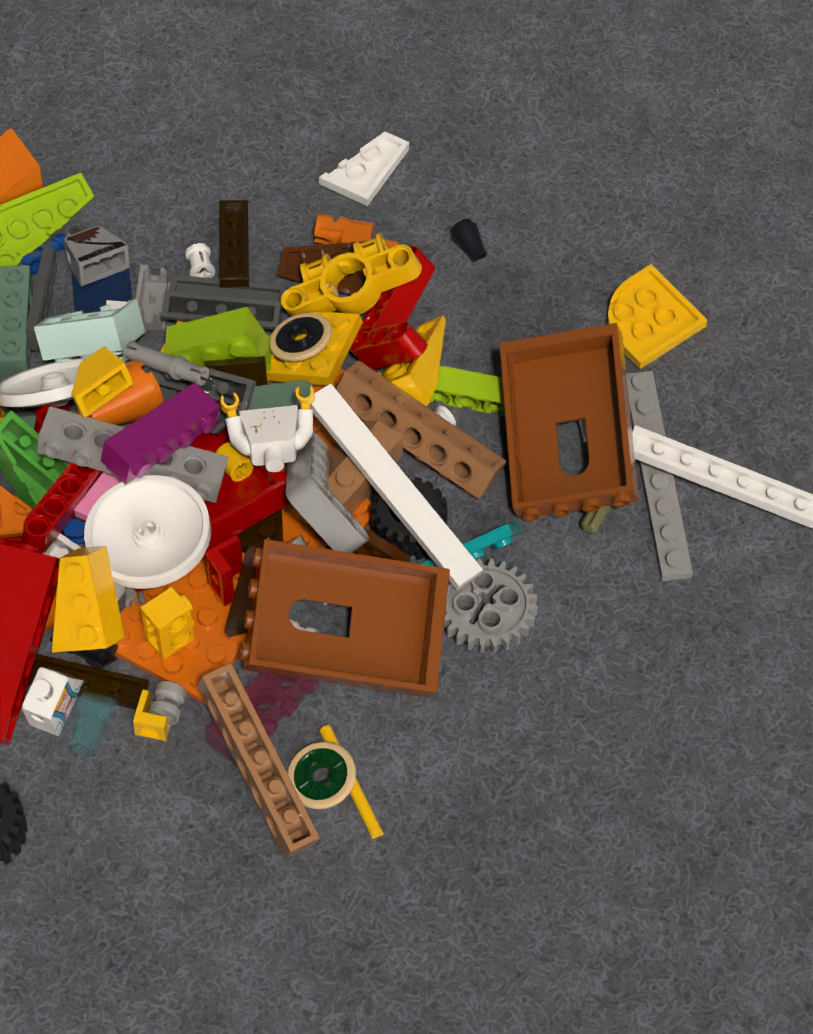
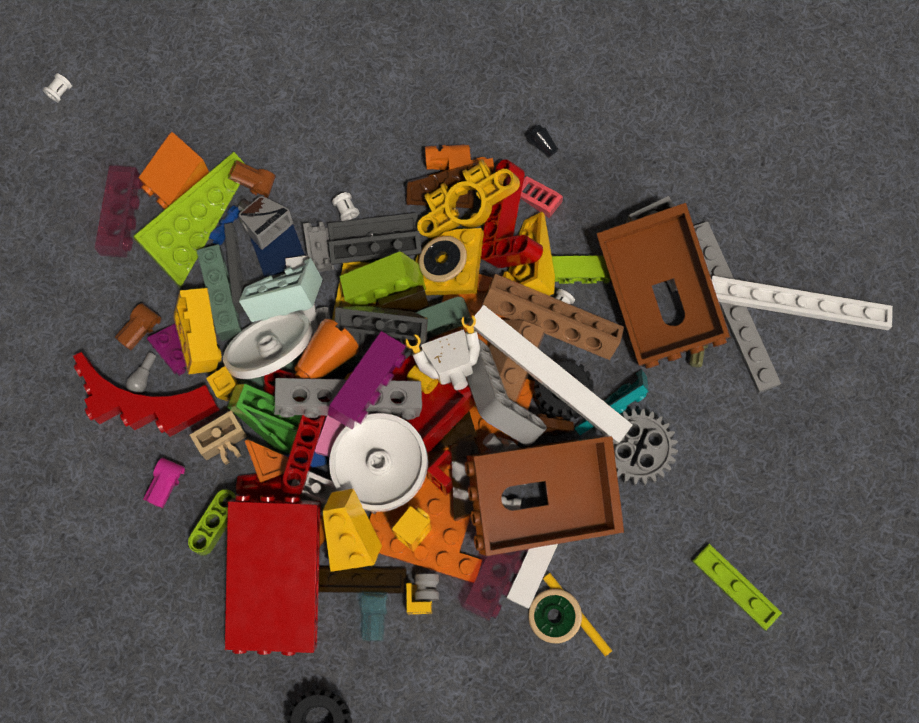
camera: 10 degrees left, 15 degrees up
white torso [22,667,84,736] -> none
yellow slope [71,346,134,419] -> none
light grey pin [123,341,209,386] -> none
medium nougat brick [197,663,320,859] -> none
dark brown tile [220,200,249,287] -> none
white wing [319,132,409,206] -> none
yellow plate [607,264,707,369] -> none
none -> dark orange piece [228,160,276,198]
none -> white tile [507,544,558,609]
none -> coral slope [520,176,563,218]
none -> lime tile [692,544,782,631]

